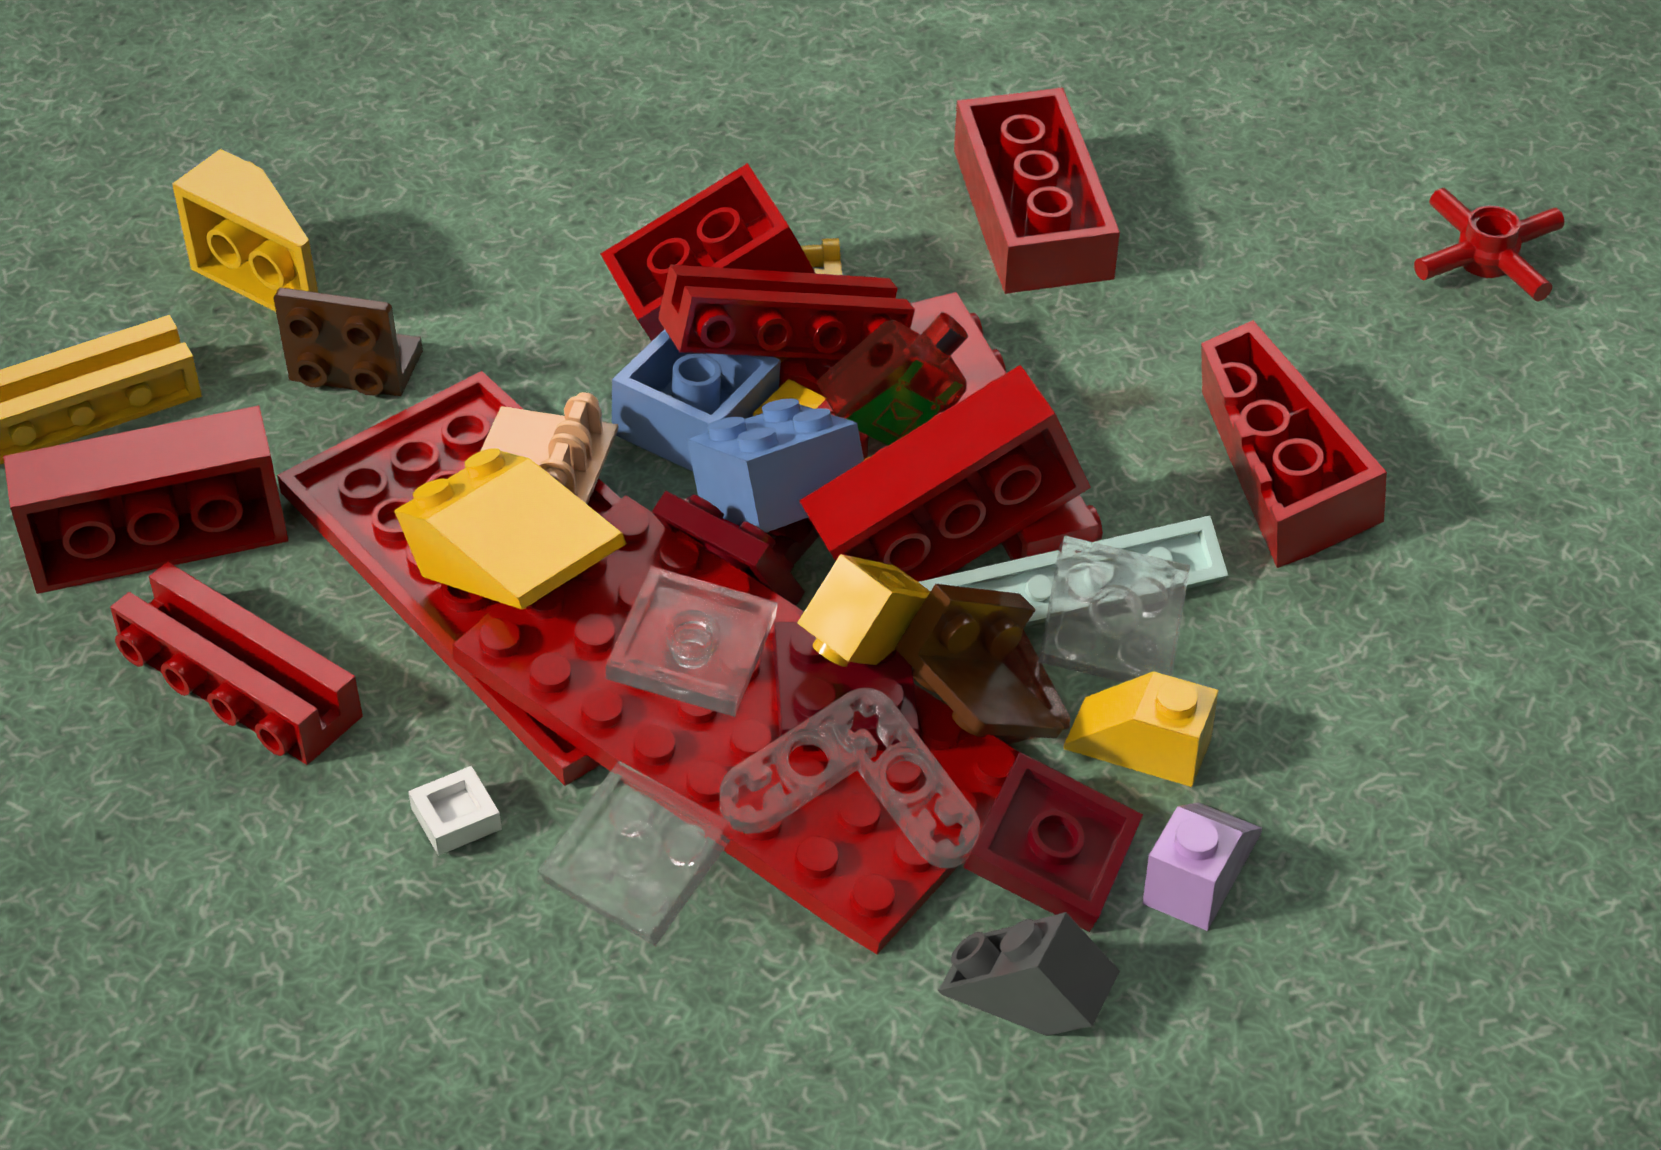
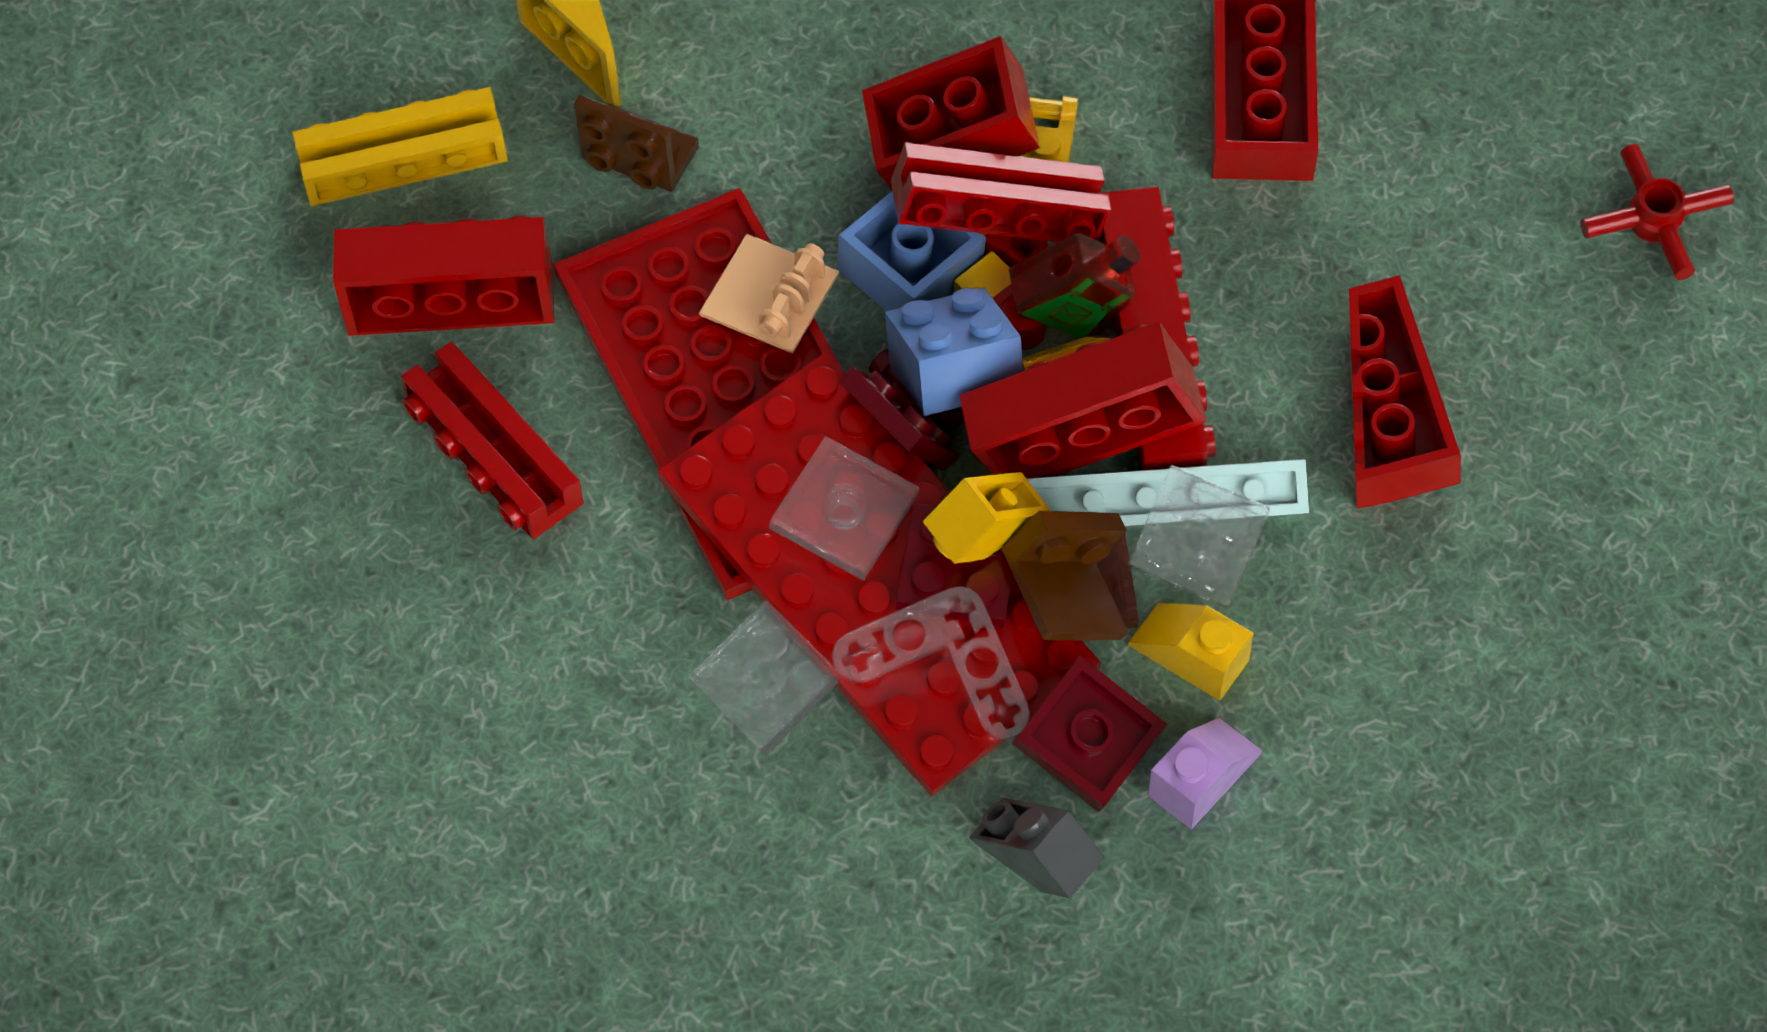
camera: 15 degrees right, 15 degrees up
yellow slope [394,448,626,610] -> none
white plate [408,766,502,856] -> none

